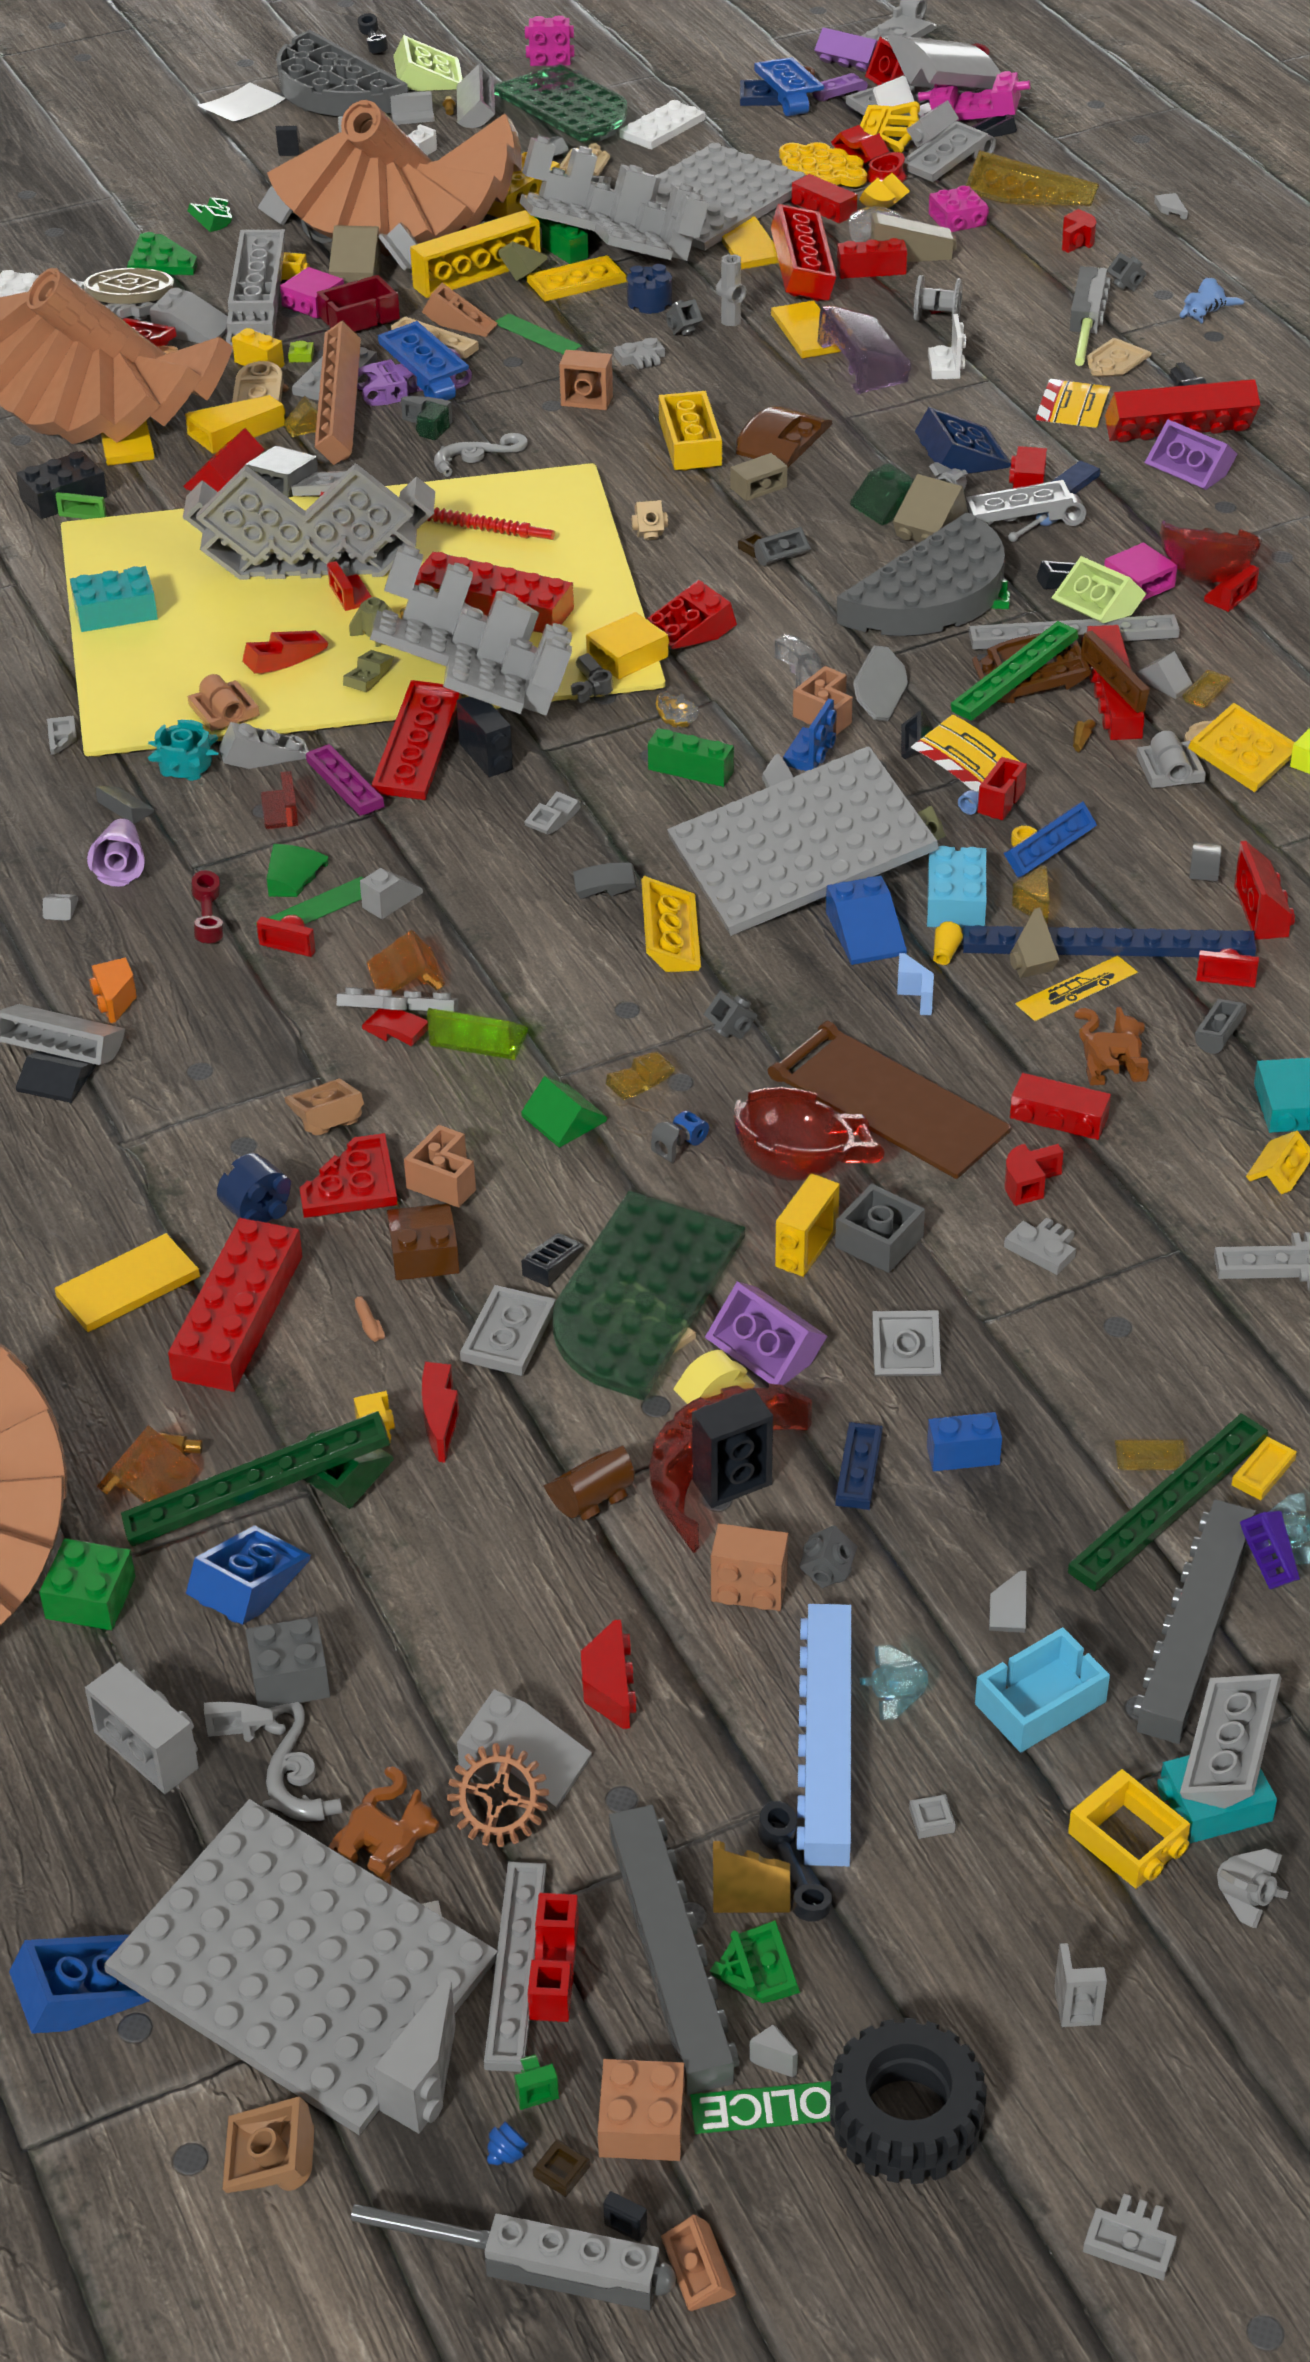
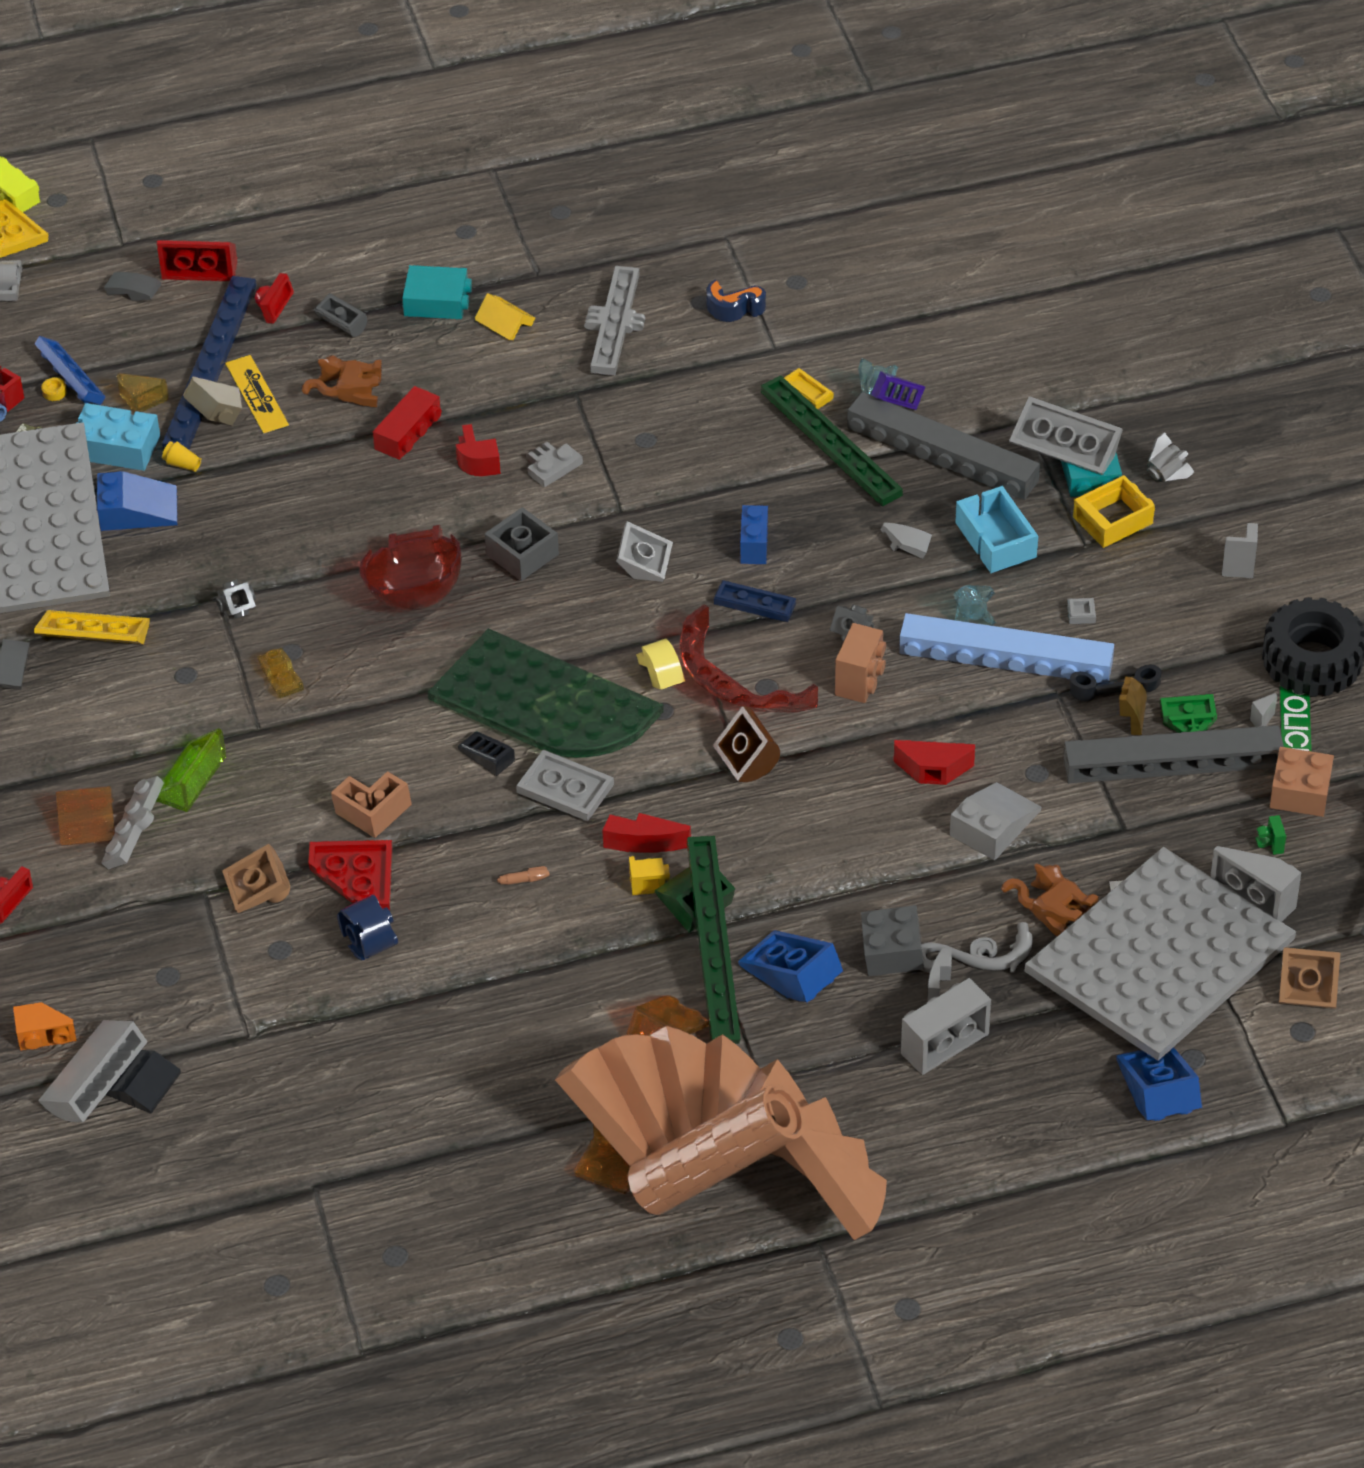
camera: 80 degrees left, 5 degrees up
green brick [39,1538,136,1631] -> none
yellow tile [55,1233,200,1332] -> none
pearl gold bar [155,1432,203,1457] -> none
red brick [168,1218,303,1392] -> none
red slope [362,1008,429,1047] -> none
reddish brown slope [387,1203,459,1281] -> none
nougat gear [447,1743,549,1847] -> none
light grey tile [484,1862,546,2072] -> none
blue plate [487,2121,529,2165] -> none
green slope [521,1076,607,1148] -> none
red arch [528,1893,579,2022] -> none
dark brown tile [533,2139,590,2197] -> none
leg [651,1111,709,1163] -> none
black brick [692,1388,773,1508] -> none
medium lavender slope [705,1281,827,1389] -> none
reddish brown flag [767,1021,1011,1179] -> none
yellow window [775,1173,840,1277] -> none
light blue slope [897,953,934,1015] -> none
clear yellow tile [1115,1440,1186,1470] -> none

